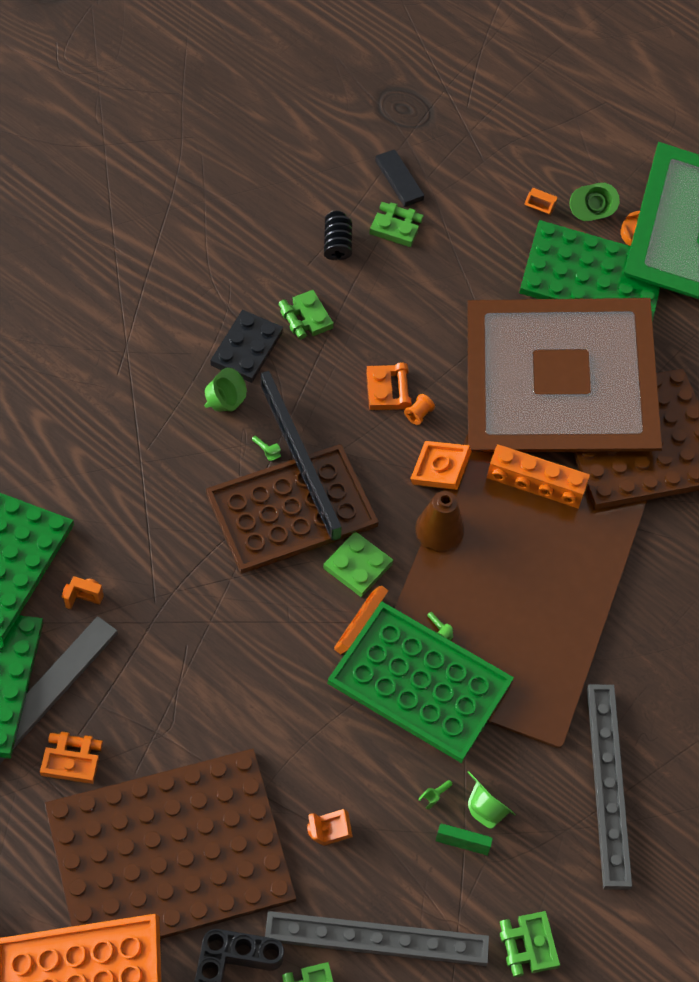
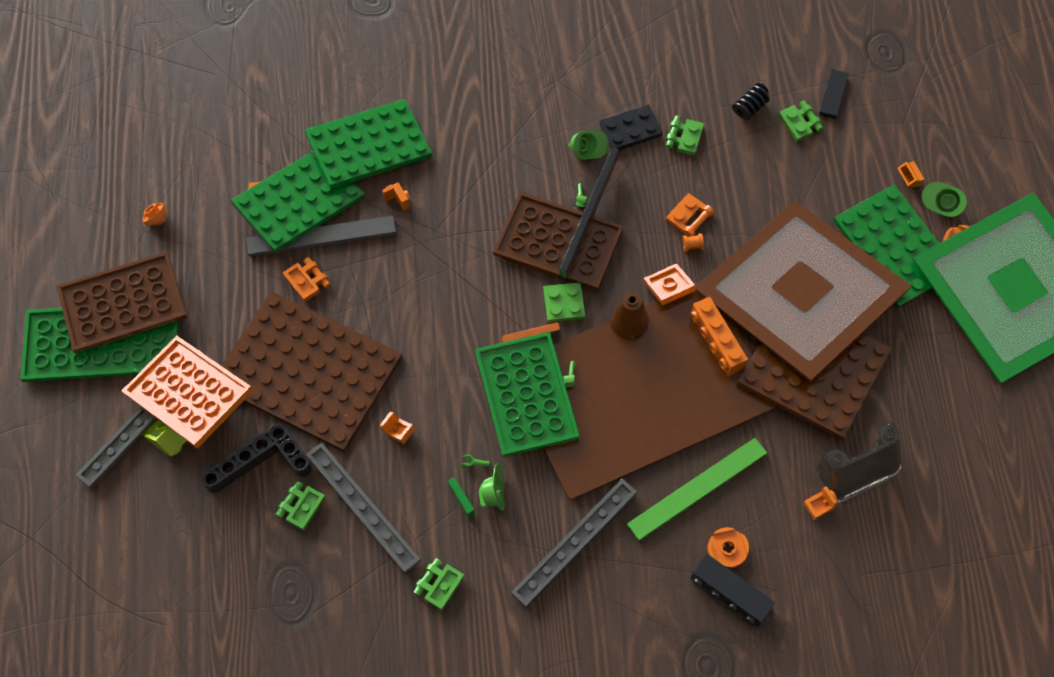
camera: 50 degrees right, 5 degrees up
none -> bright green tile [627,438,767,542]

